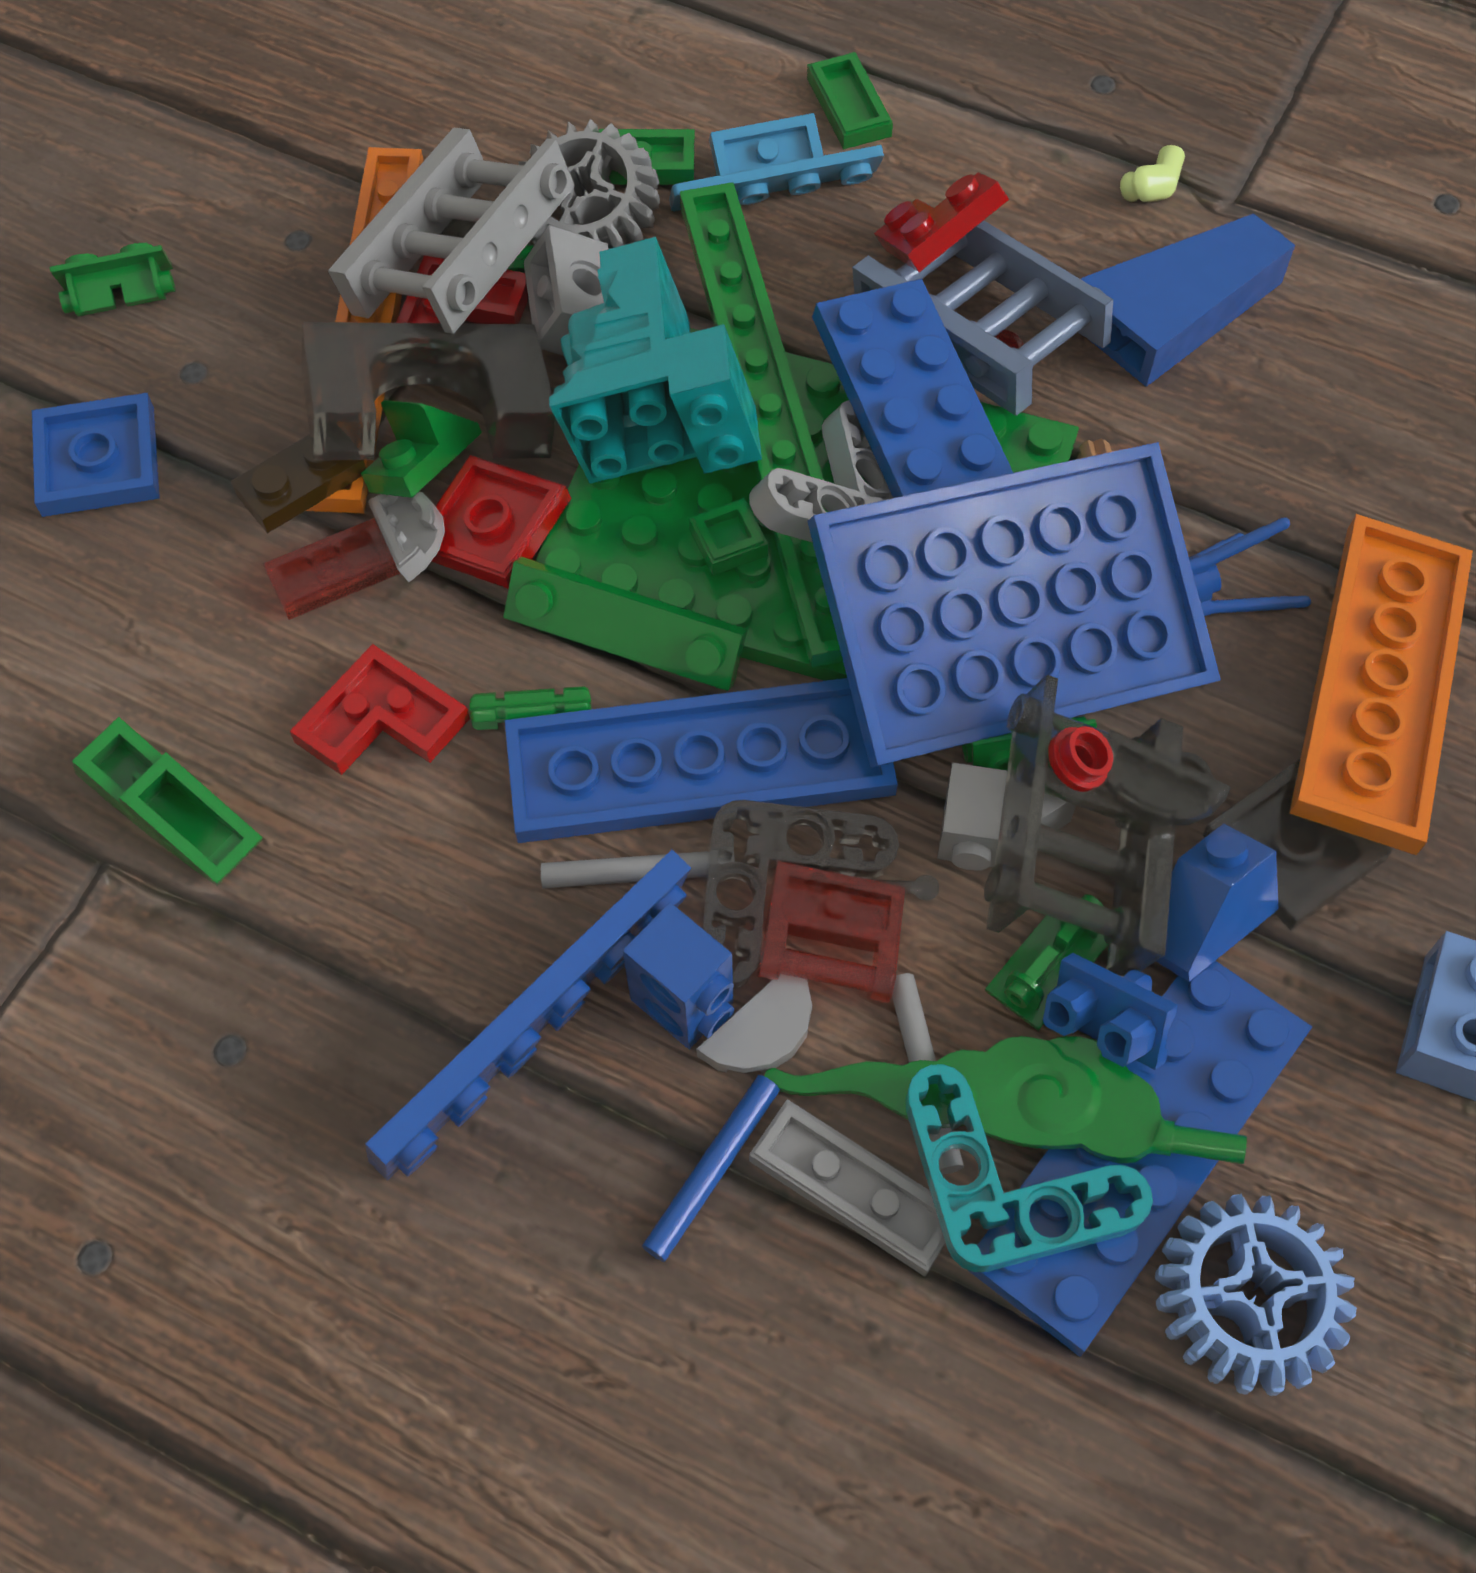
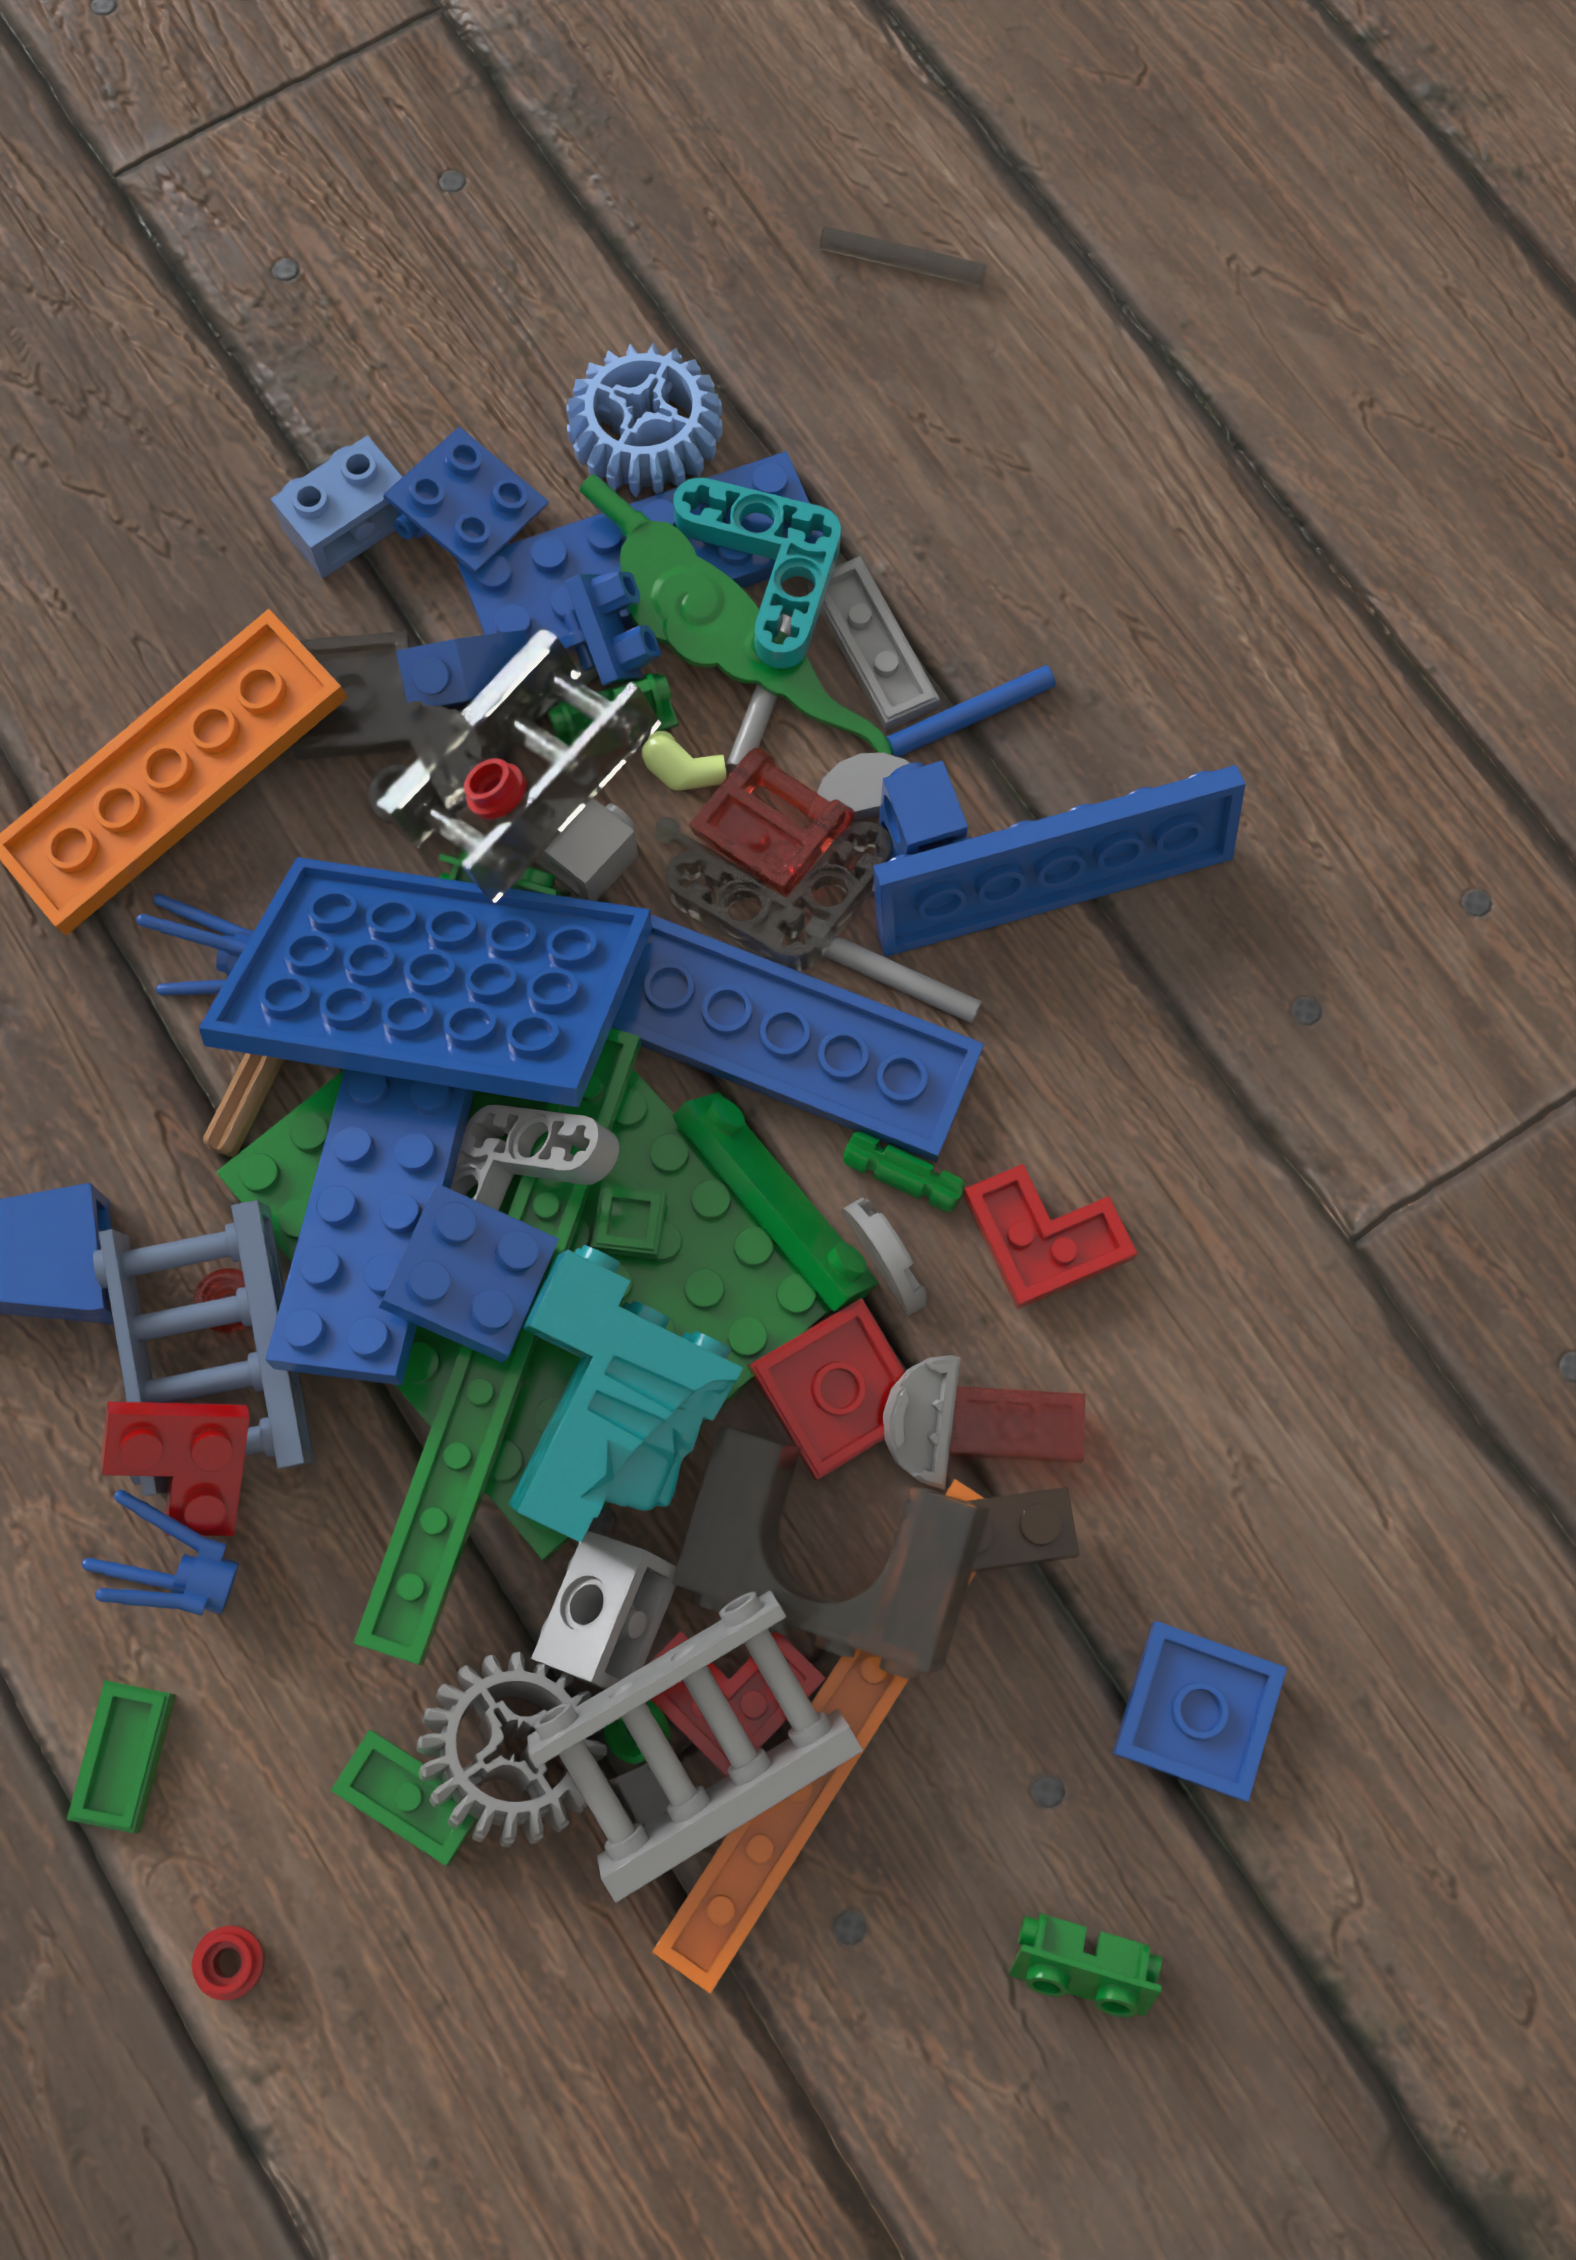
camera: 150 degrees left, 10 degrees up
green slope [72,717,263,886] -> none
green slope [361,400,482,498] -> none
dark azure bracket [669,113,884,211] -> none
none -> blue plant [82,1490,239,1616]
none -> red plate [192,1925,265,2001]
none -> blue plate [378,1183,559,1363]
none -> blue hinge [383,427,549,574]
none -> yellowish green arm [642,731,727,791]
none -> light grey tile [840,1197,928,1317]

